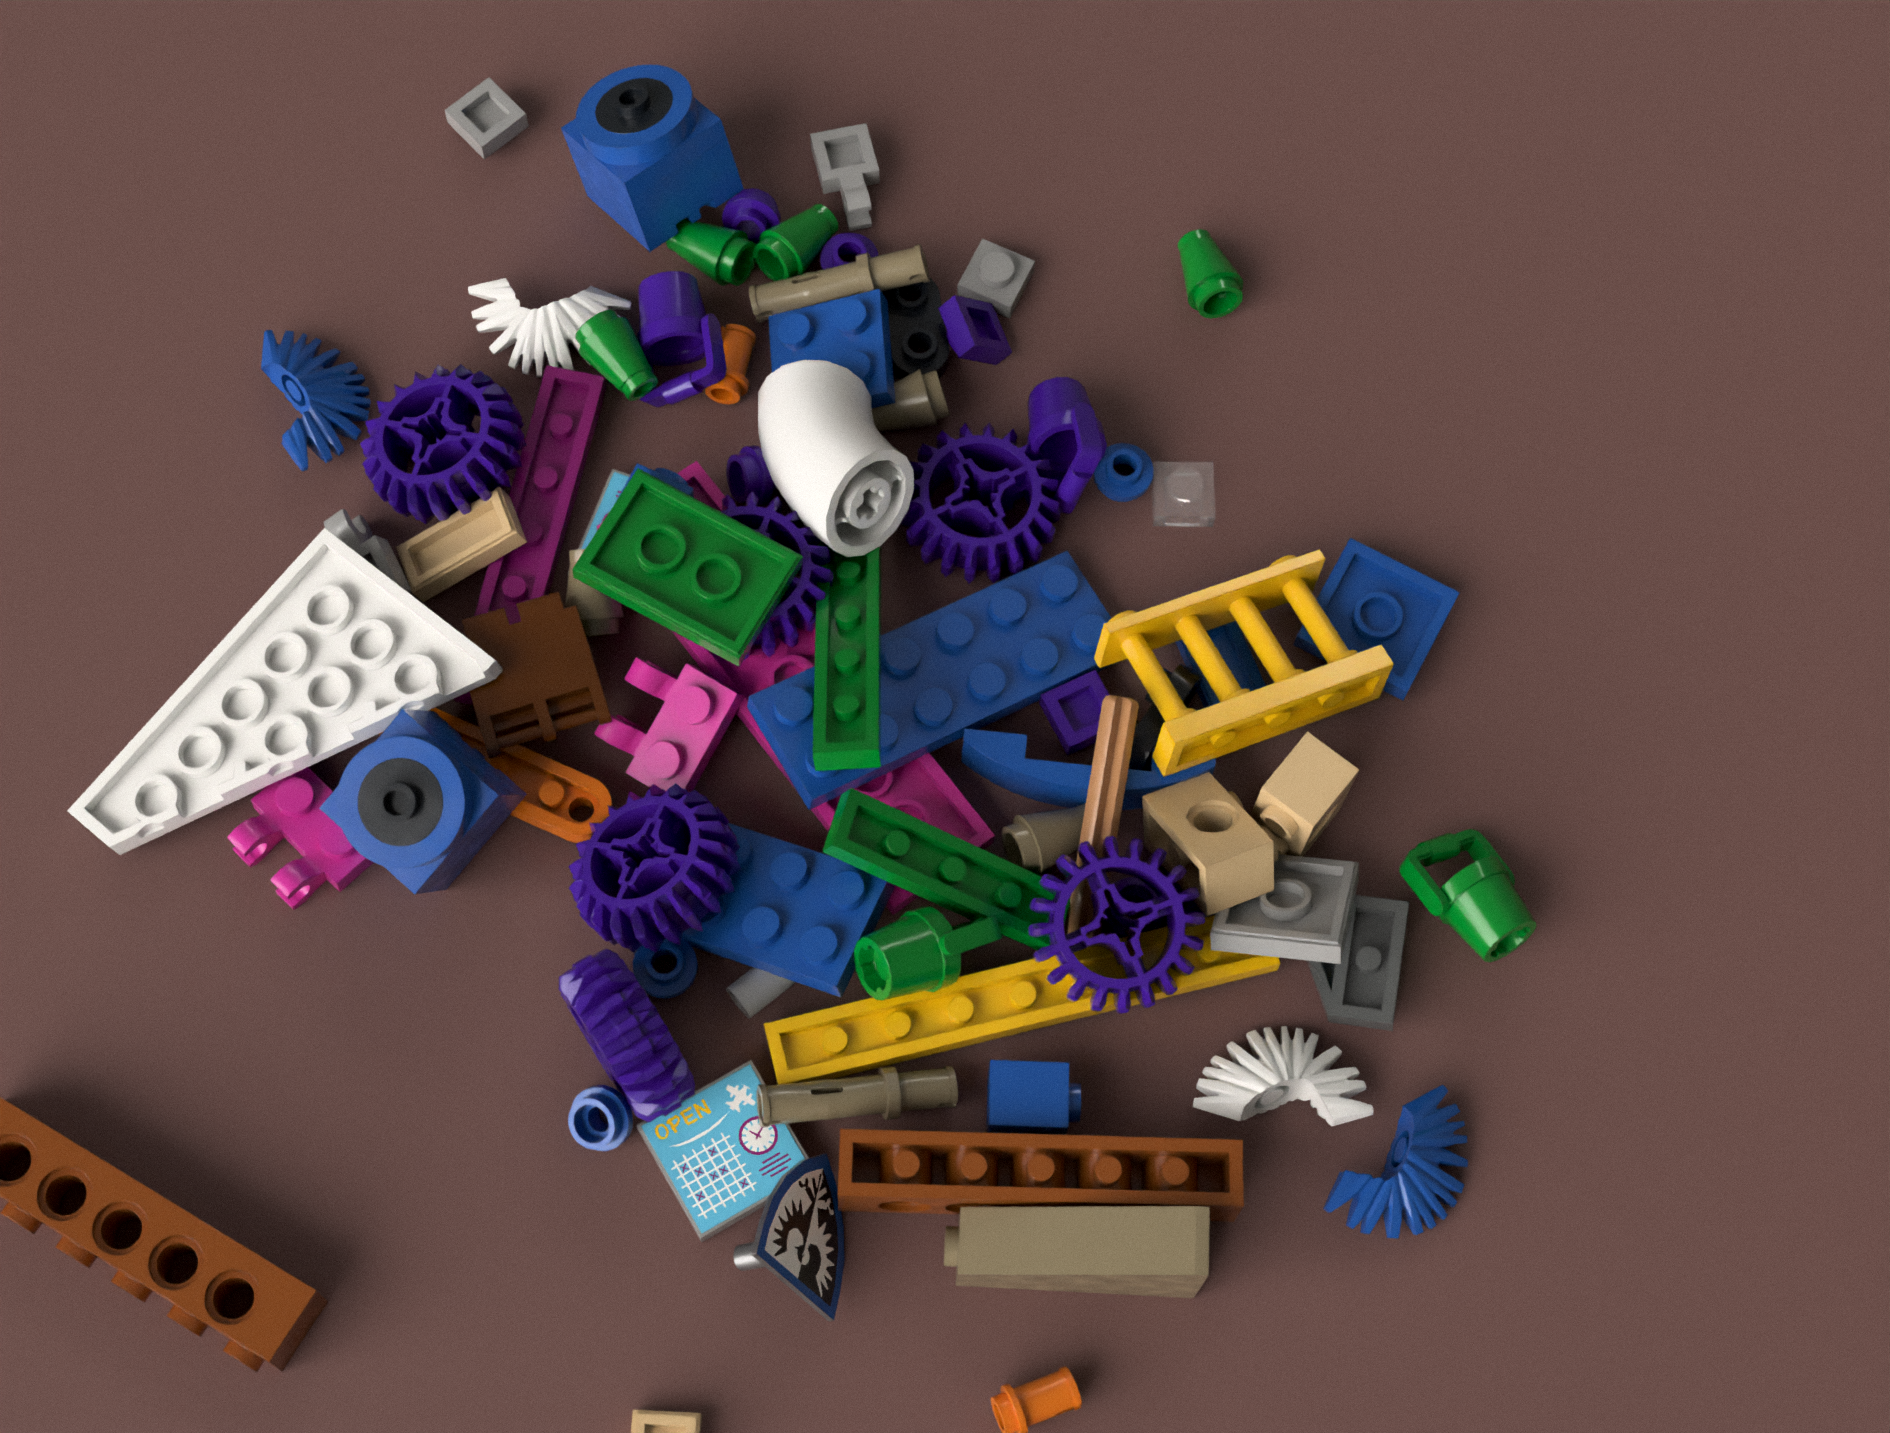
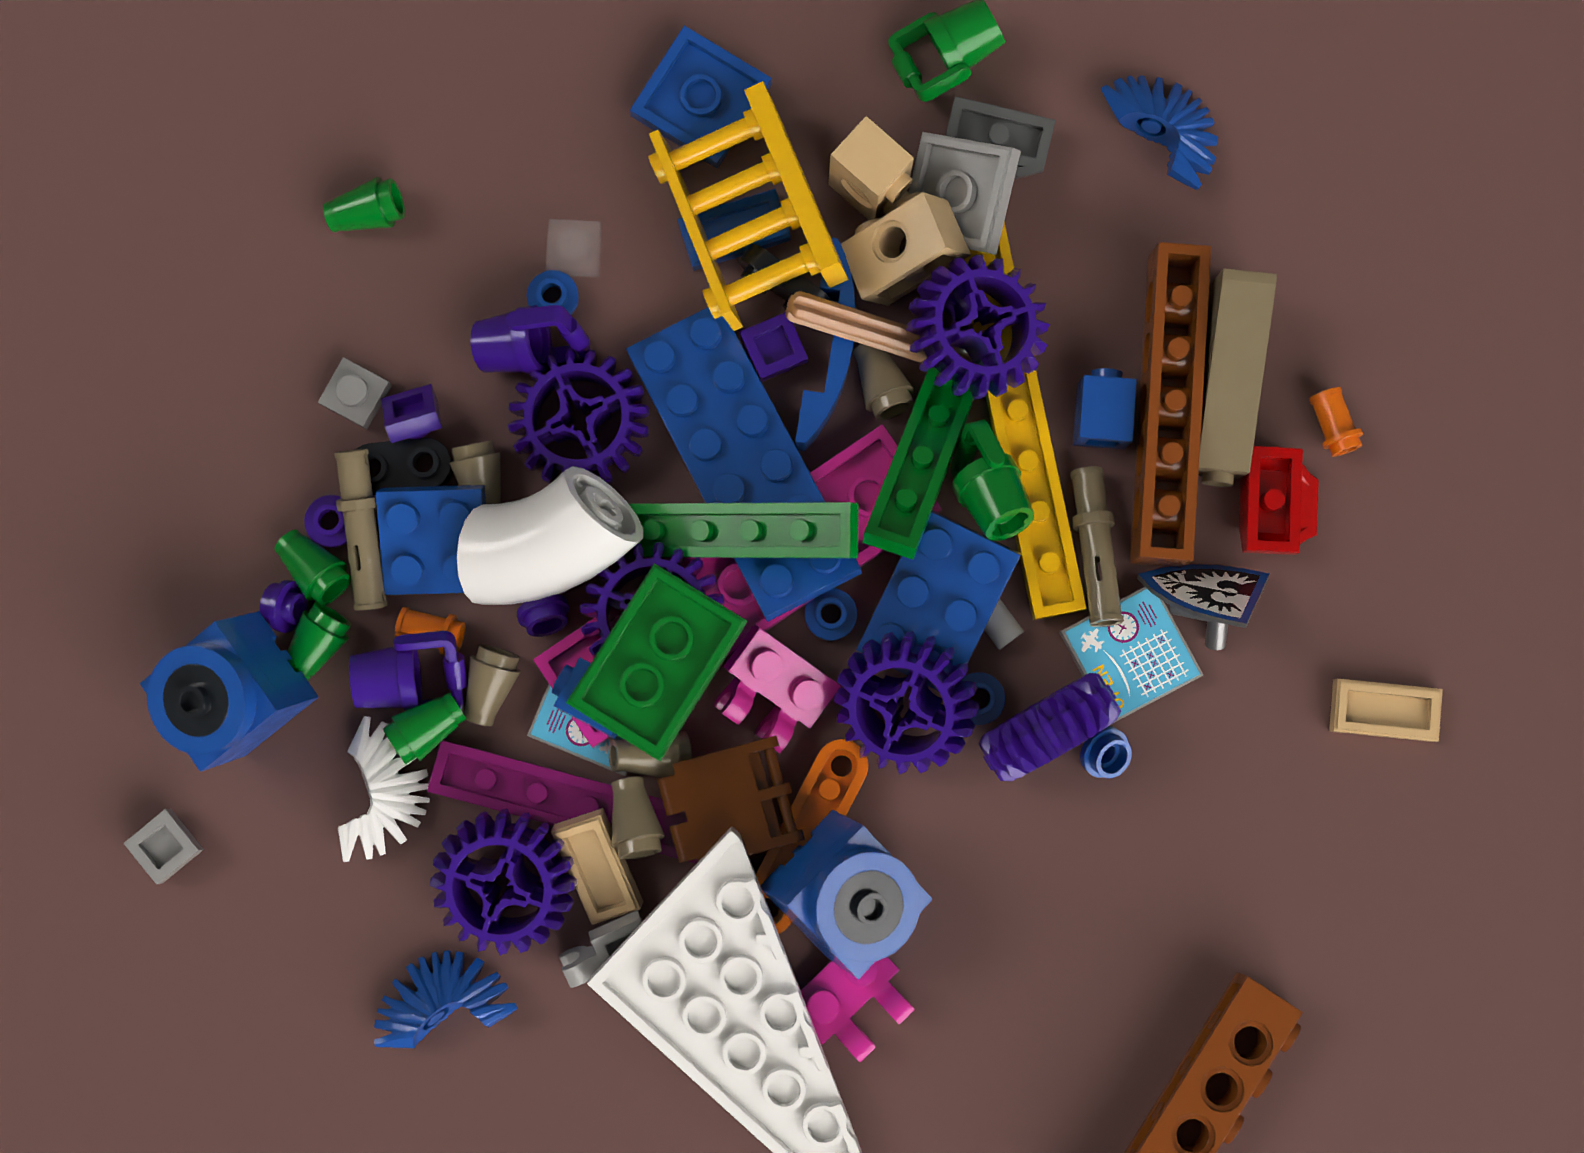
camera: 85 degrees left, 15 degrees up
light grey plate [810,123,880,231] -> none
white hair [1193,1026,1373,1126] -> none
none -> dark tan cone [463,644,521,726]
none -> dark tan cone [611,777,665,860]
none -> blue plate [805,588,857,641]
none -> red slope [1239,446,1319,555]

